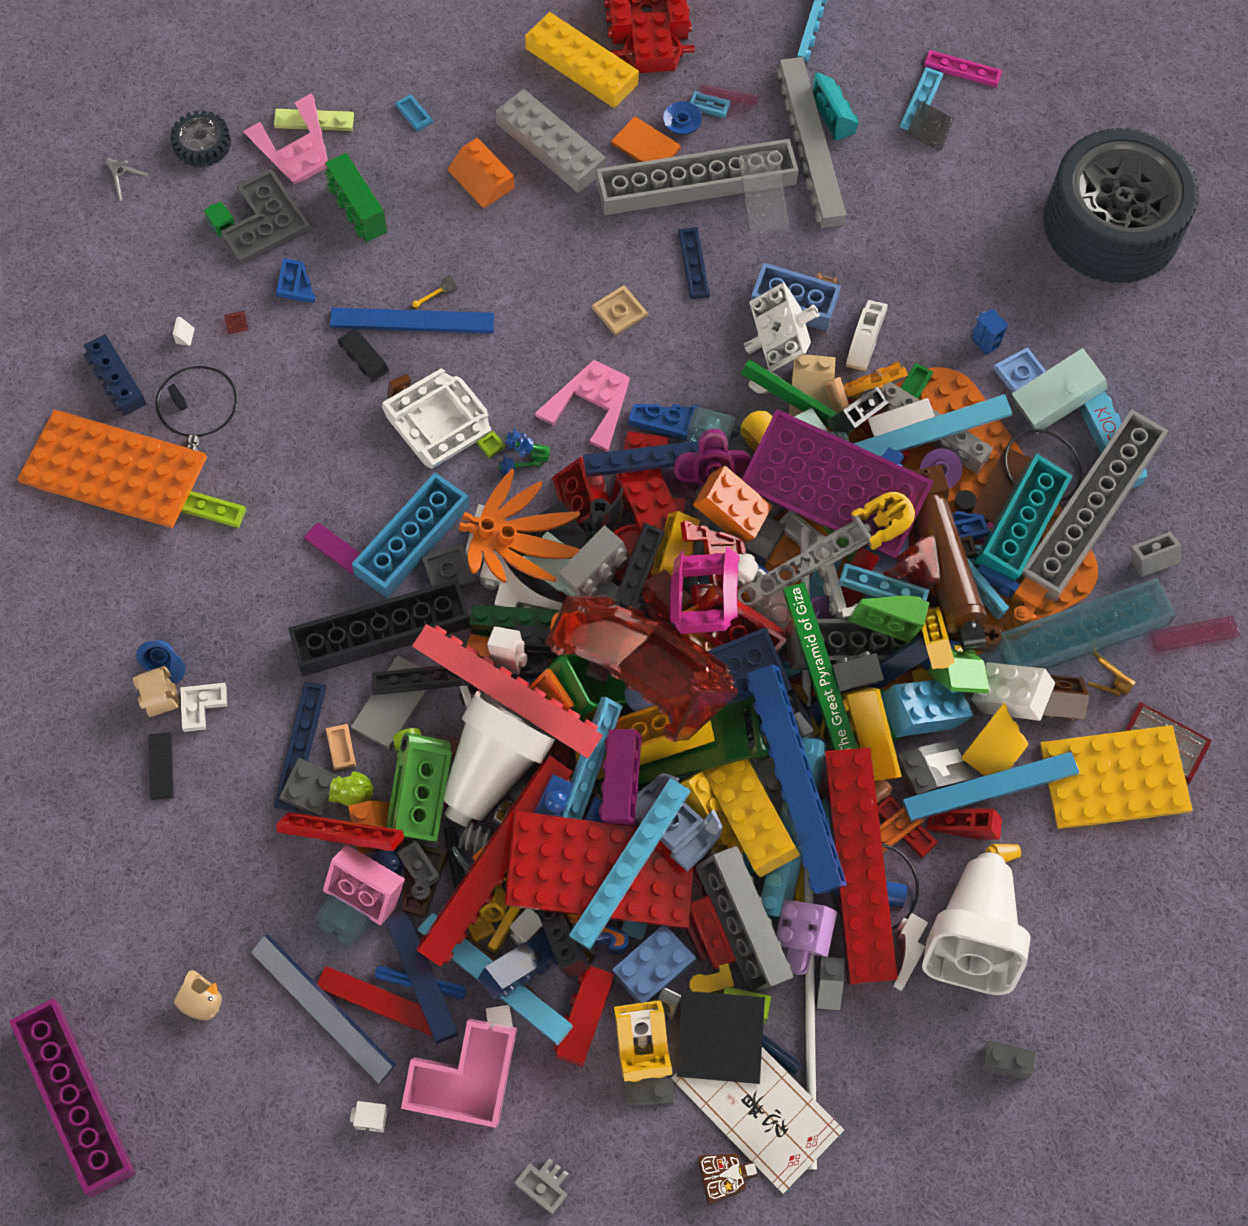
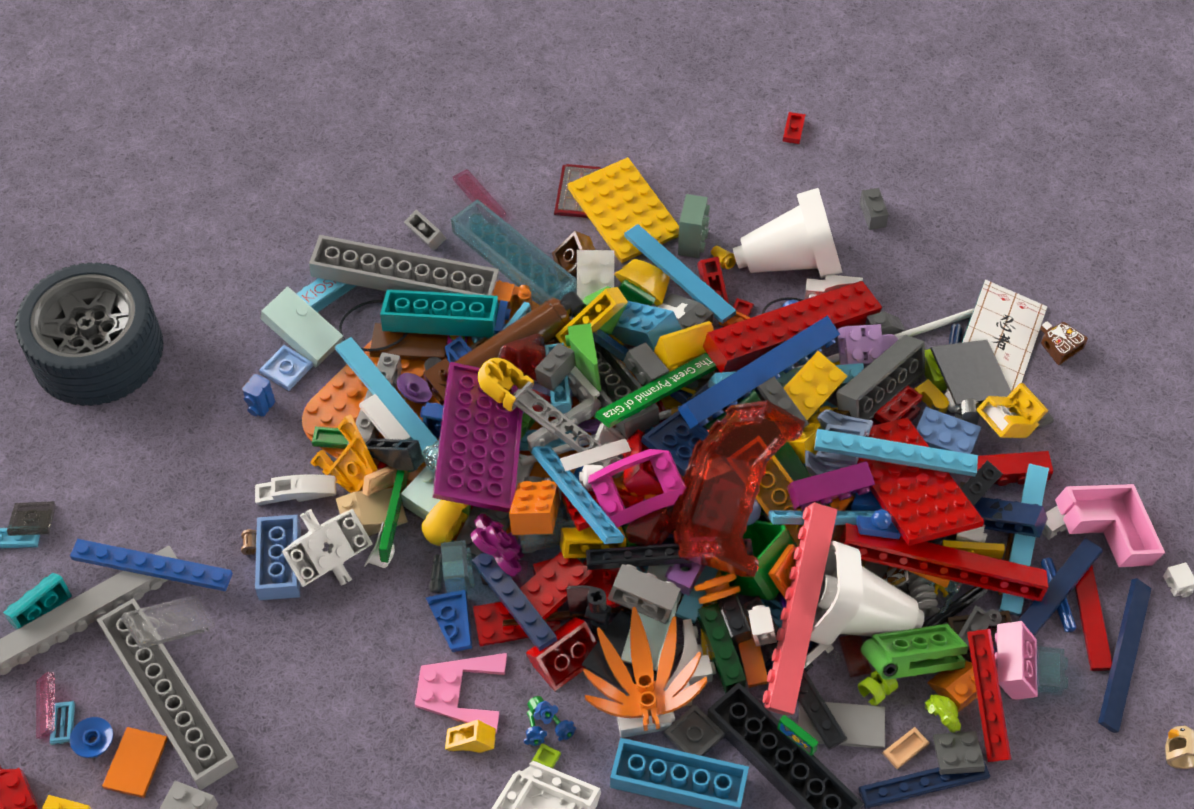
camera: 110 degrees left, 10 degrees down
light grey hinge [514,1158,569,1215] -> none
tan tile [592,285,648,336] -> none
dark blue tile [678,227,710,299] -> none
pearl gold plant [1087,651,1135,697] -> none
none -> blue plate [70,539,233,592]
none -> yellow arch [445,720,496,753]
none -> dark azure tile [531,446,624,544]
none -> dark grey brick [535,343,576,391]
none -> white sticker [560,439,631,471]
none -> green tile [618,279,656,306]
none -> sand green brick [678,194,710,258]
none -> dark grey plate [757,376,809,436]
none -> green tile [778,715,818,756]
none -> red plate [783,112,806,144]

